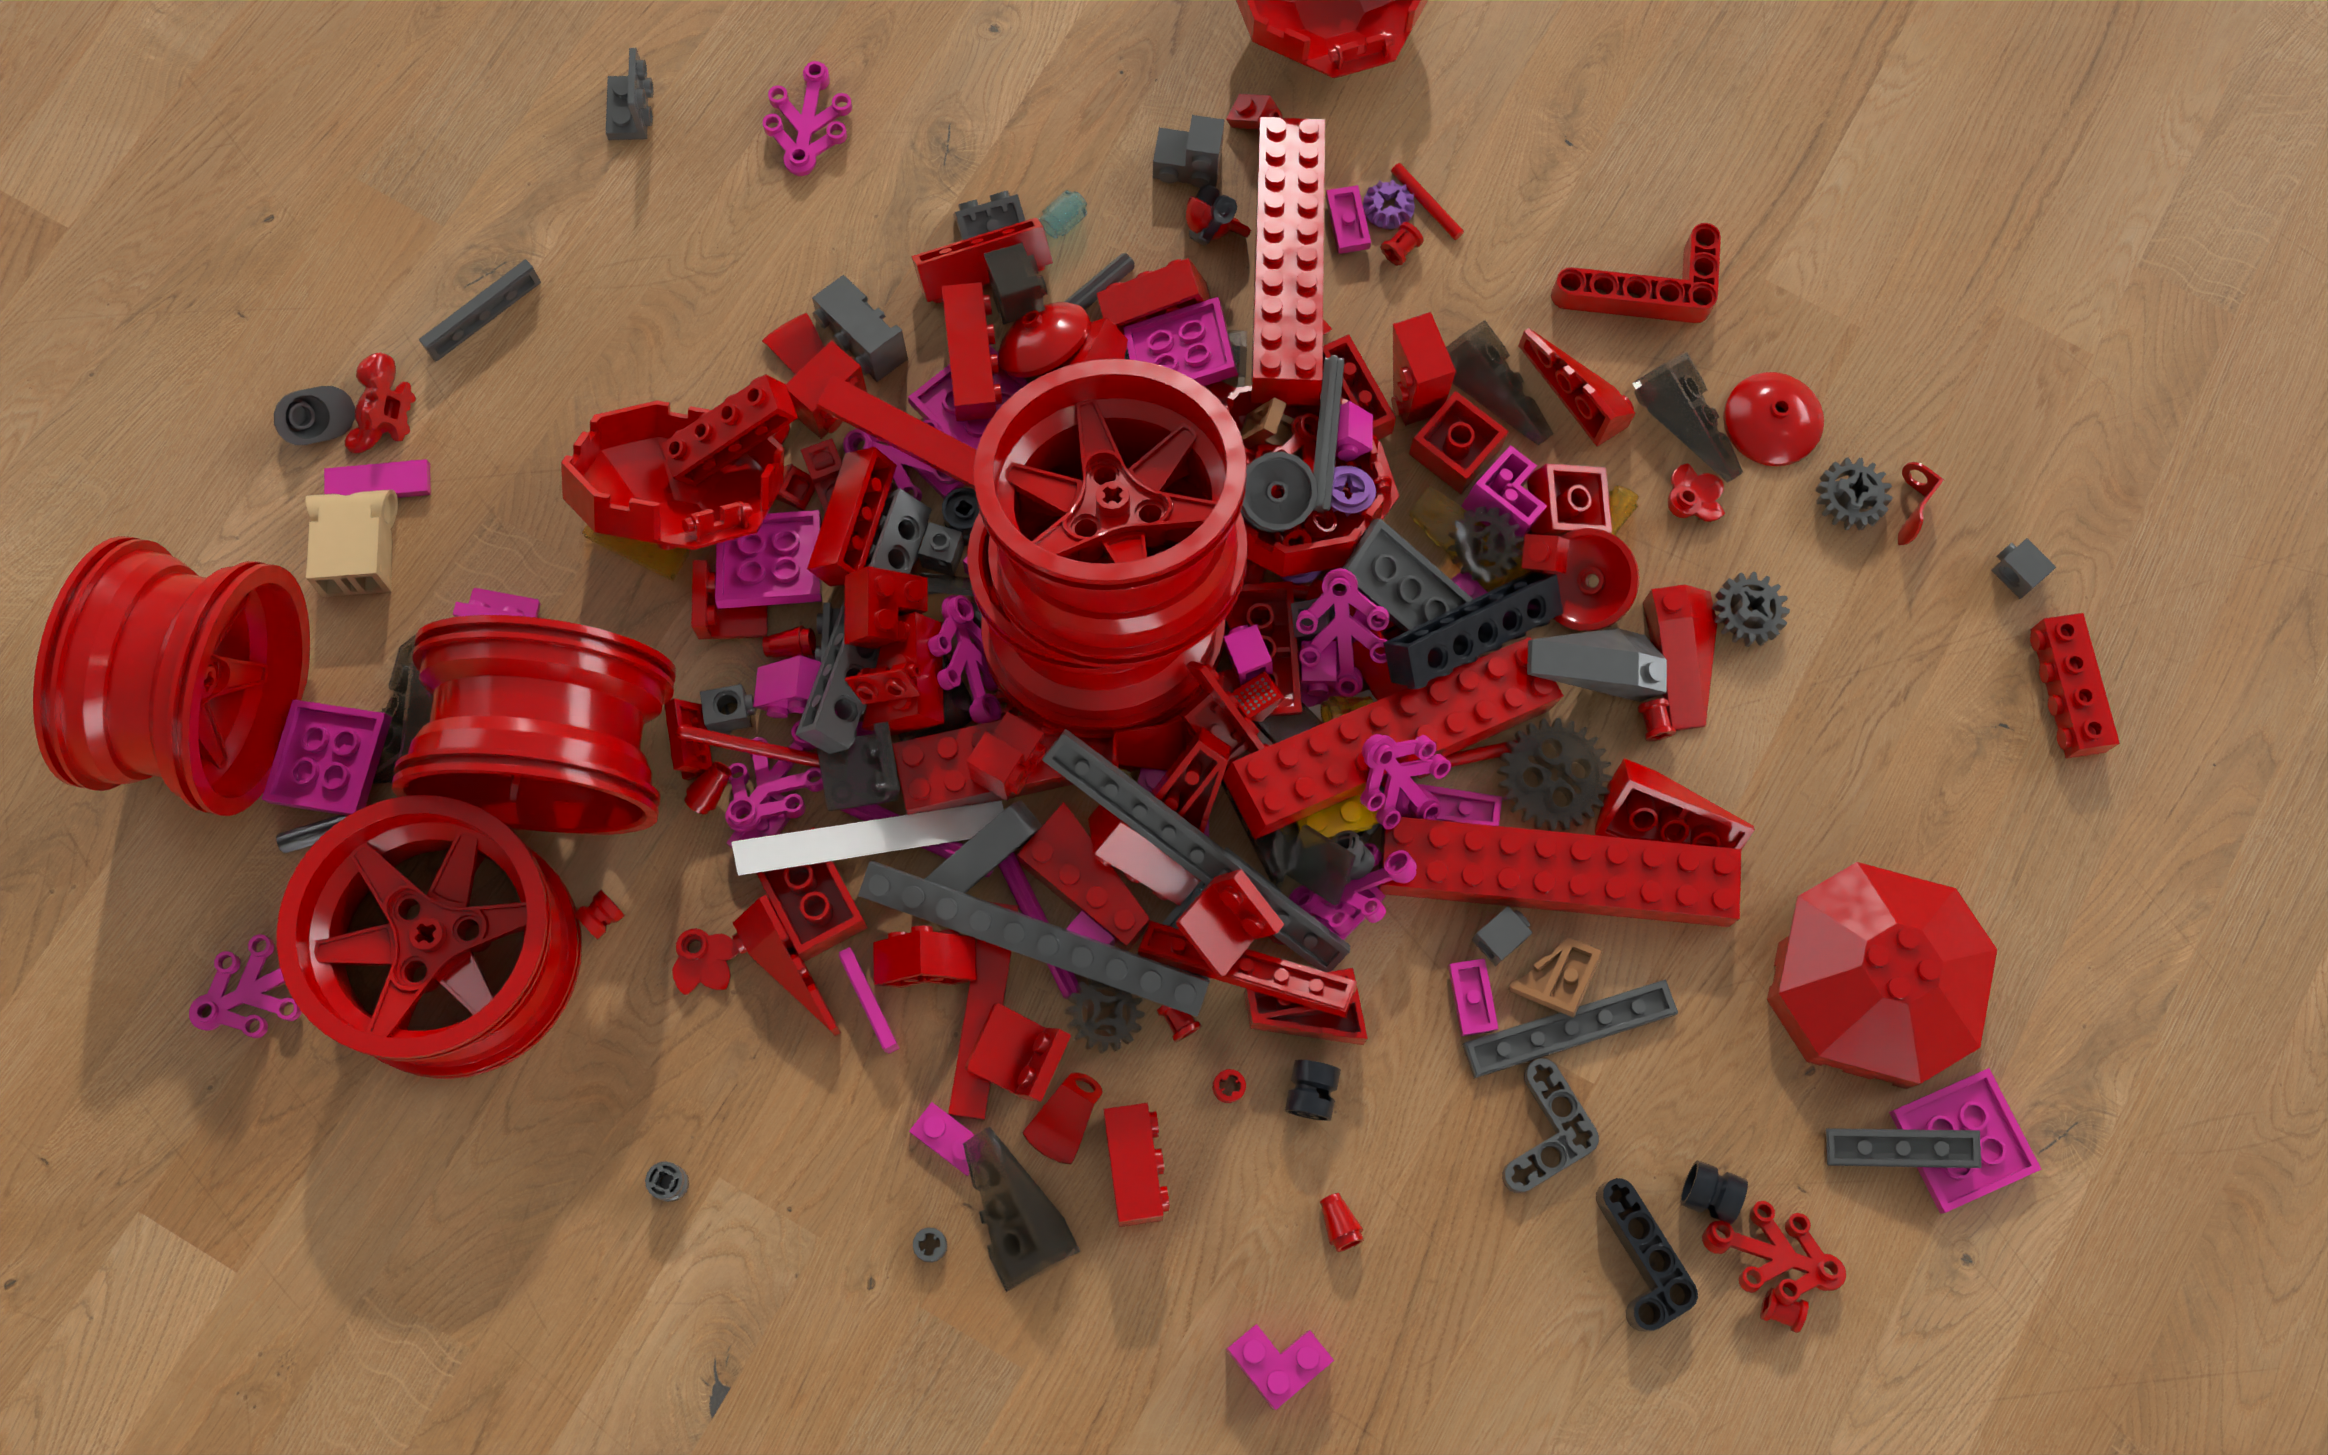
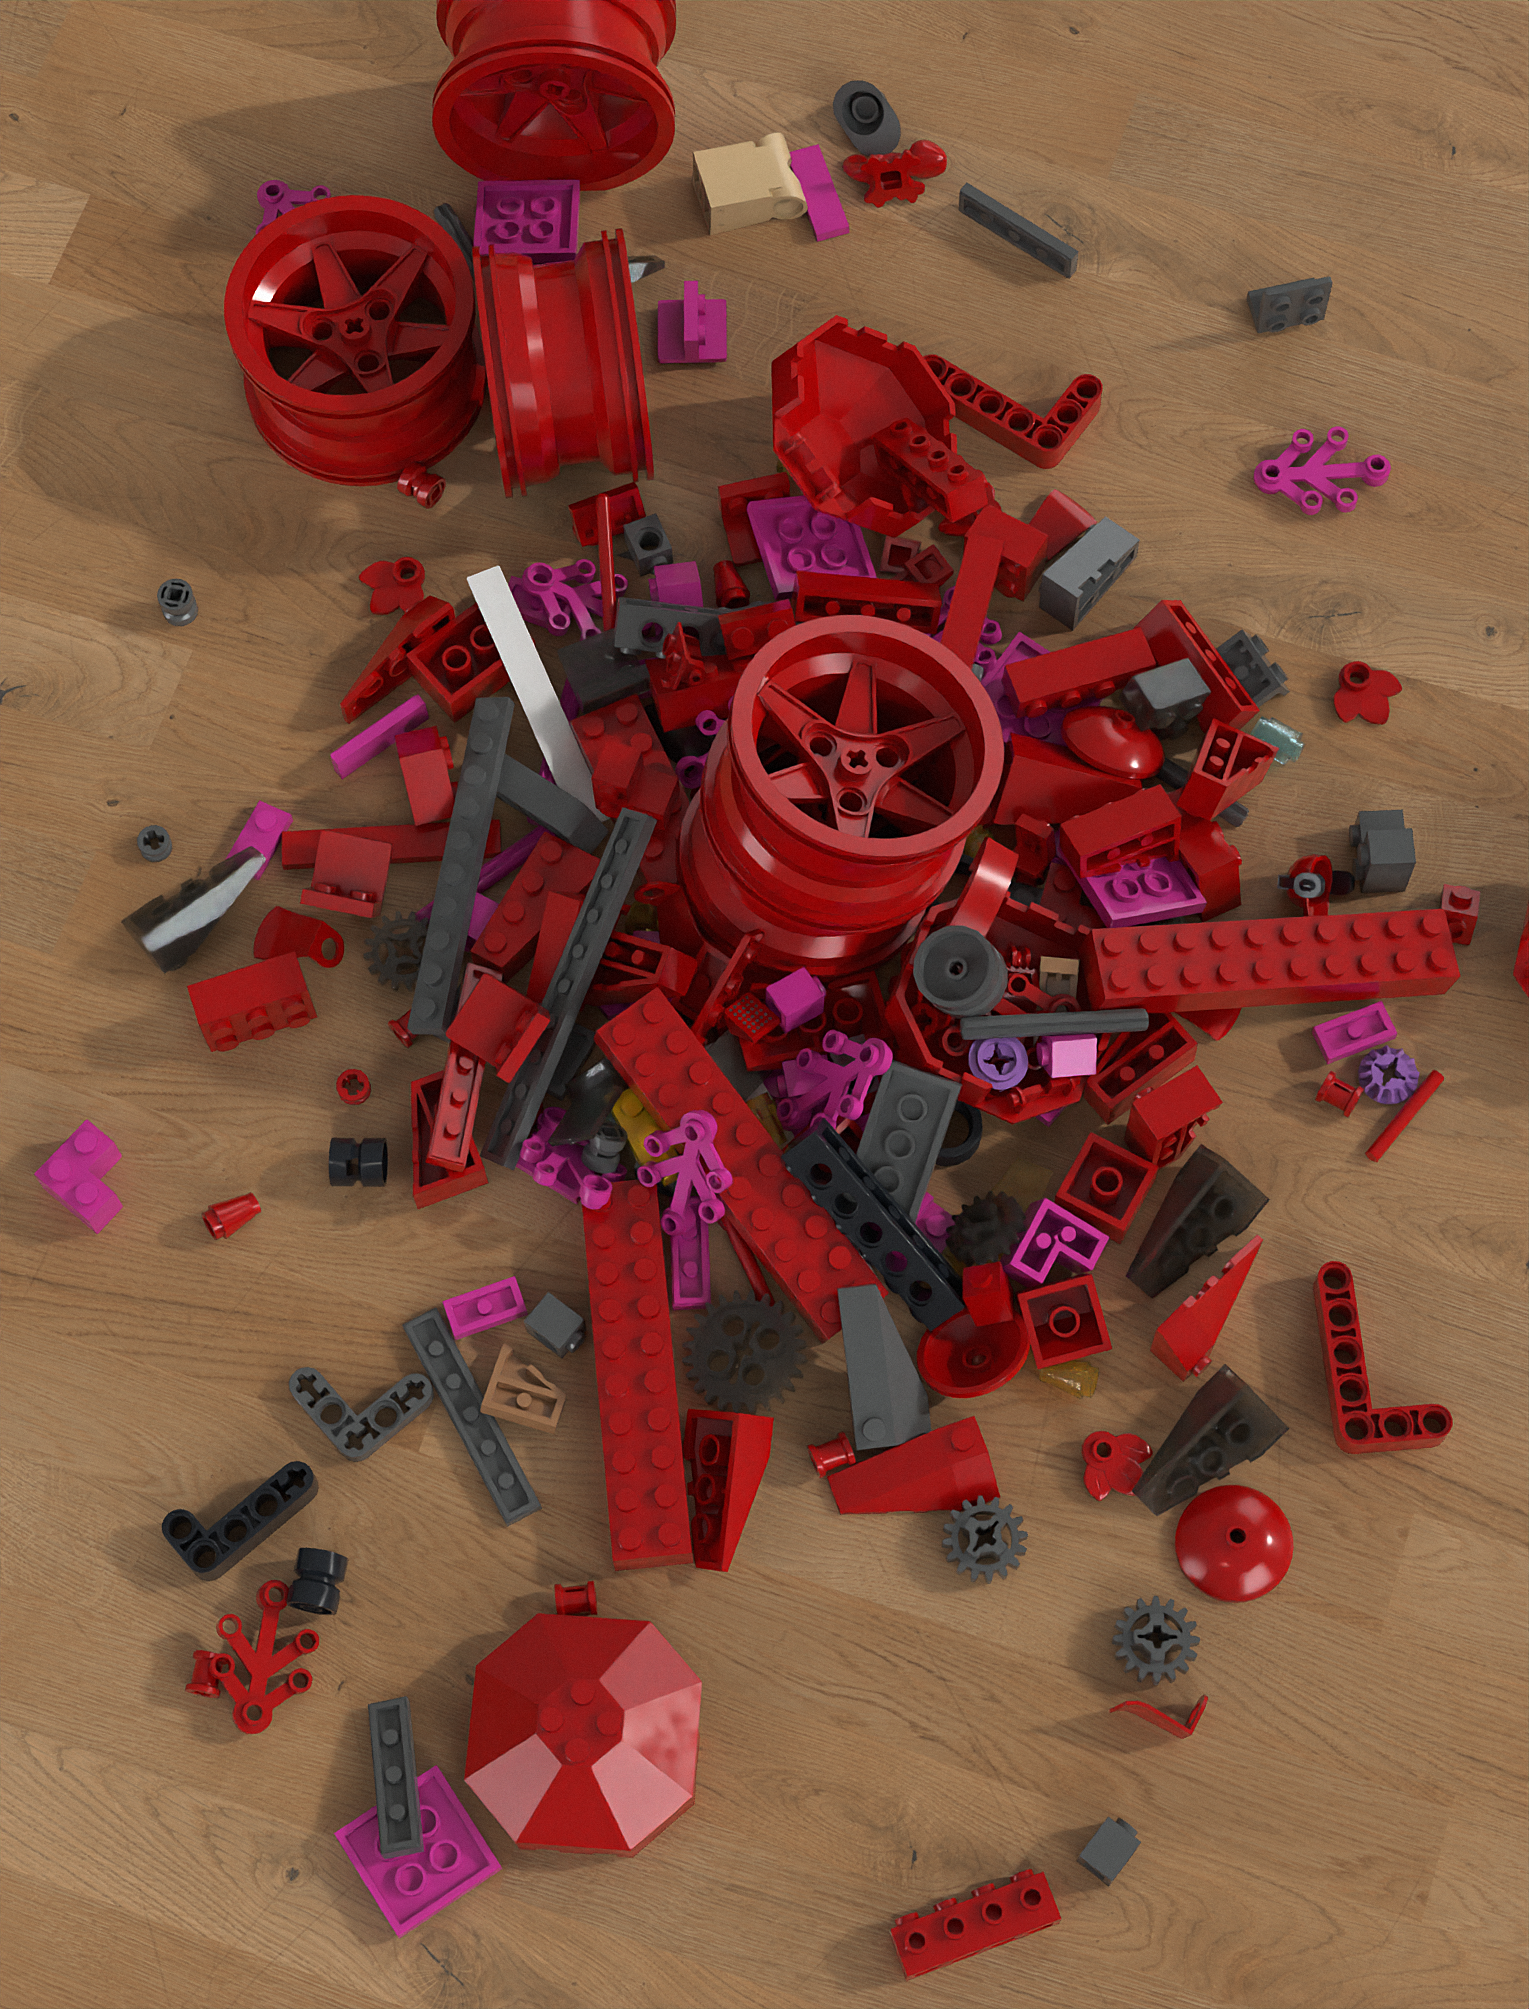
camera: 85 degrees right, 5 degrees down
red cone [684,761,732,815] -> none
none -> red bush [554,1581,598,1615]
none -> red beam [923,354,1103,469]
none -> red wedge [1060,784,1181,879]
none -> red wedge [1176,718,1279,821]
none -> red plate [1333,661,1402,725]

